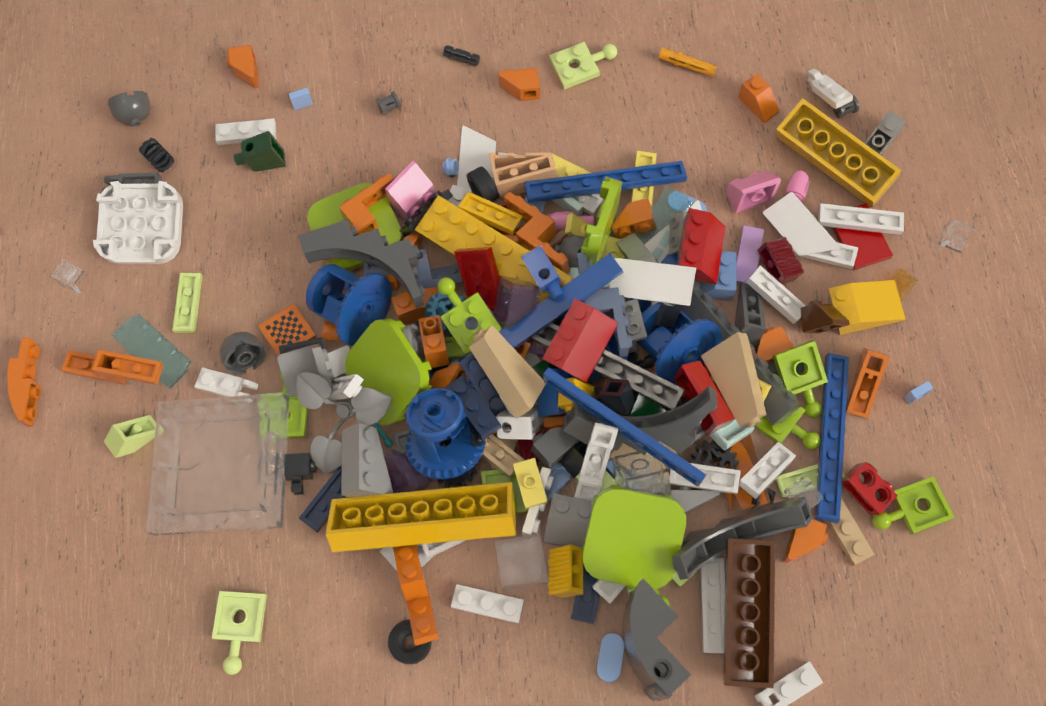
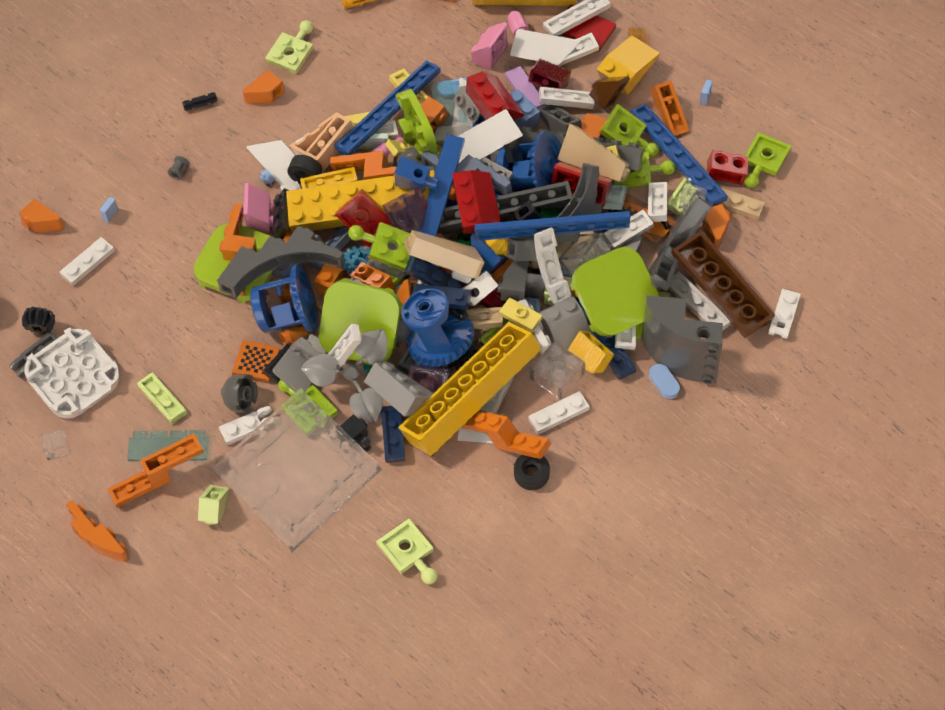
camera: 40 degrees left, 10 degrees down
dark green torso [234,131,286,172] -> none

